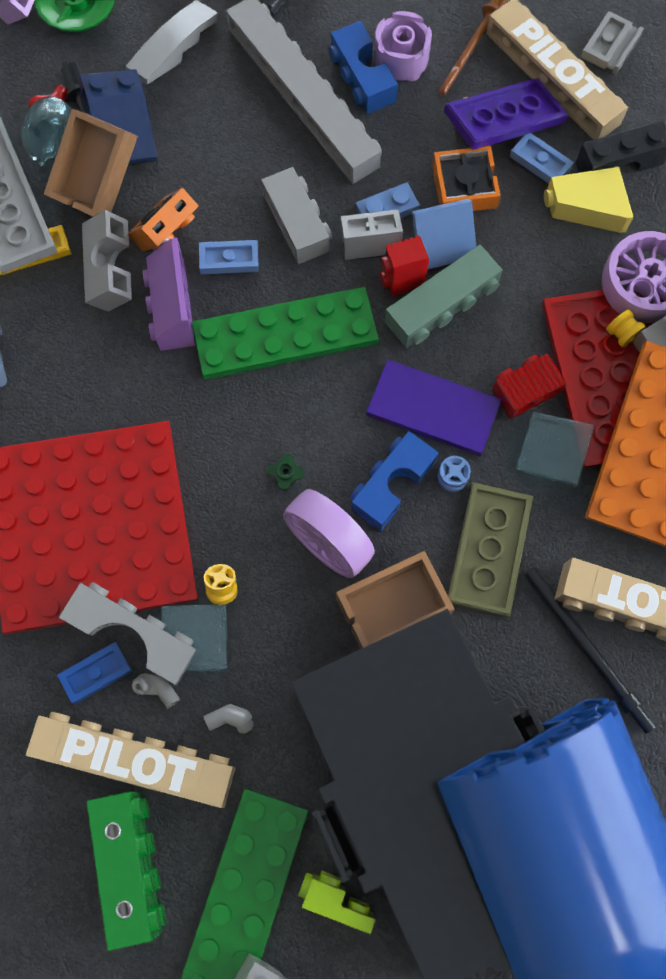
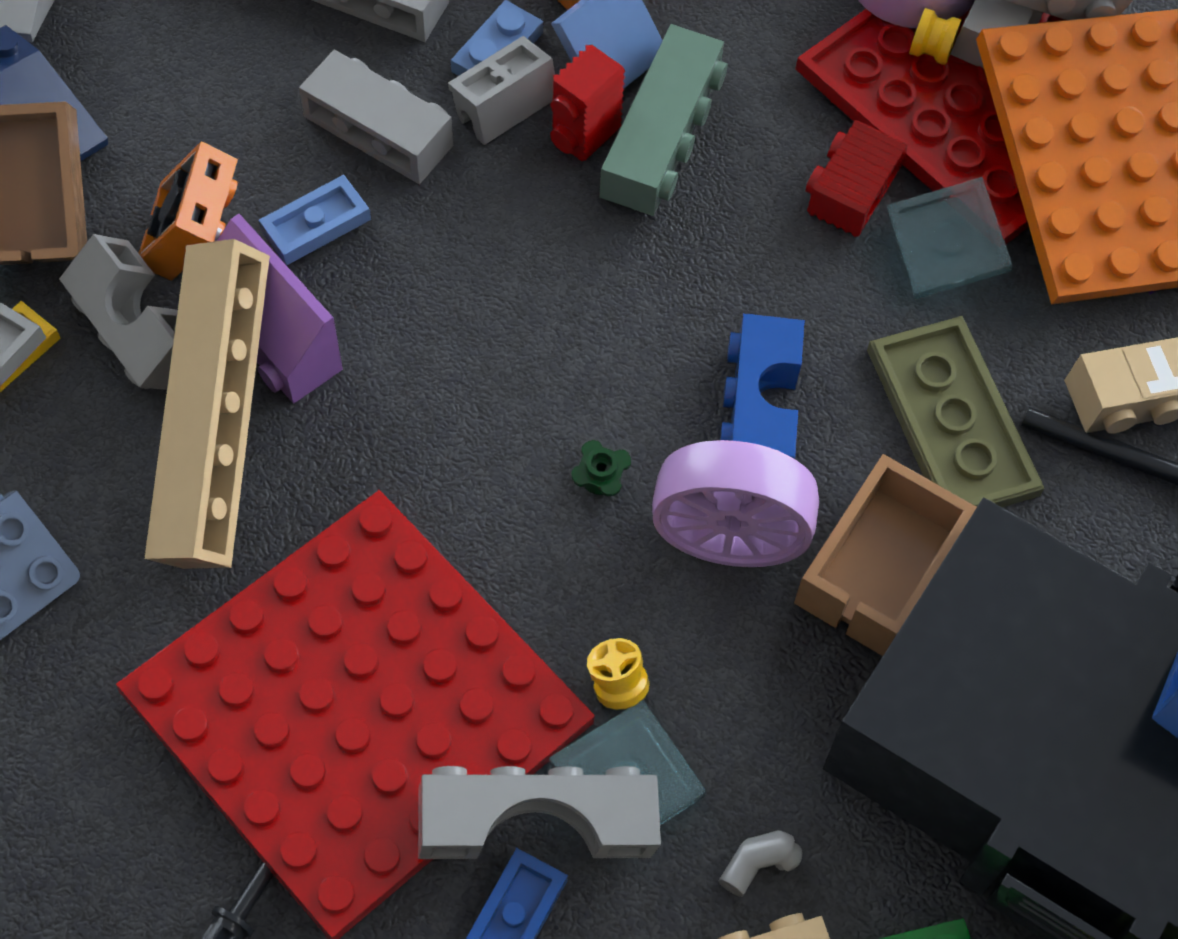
camera: 35 degrees left, 10 degrees down
light grey arm [132,673,181,709] -> none
green plate [192,287,379,380] -> none
dark purple tile [366,359,501,456] -> none
medium blue wheel [437,456,471,492] -> none
none -> tan brick [144,239,270,569]

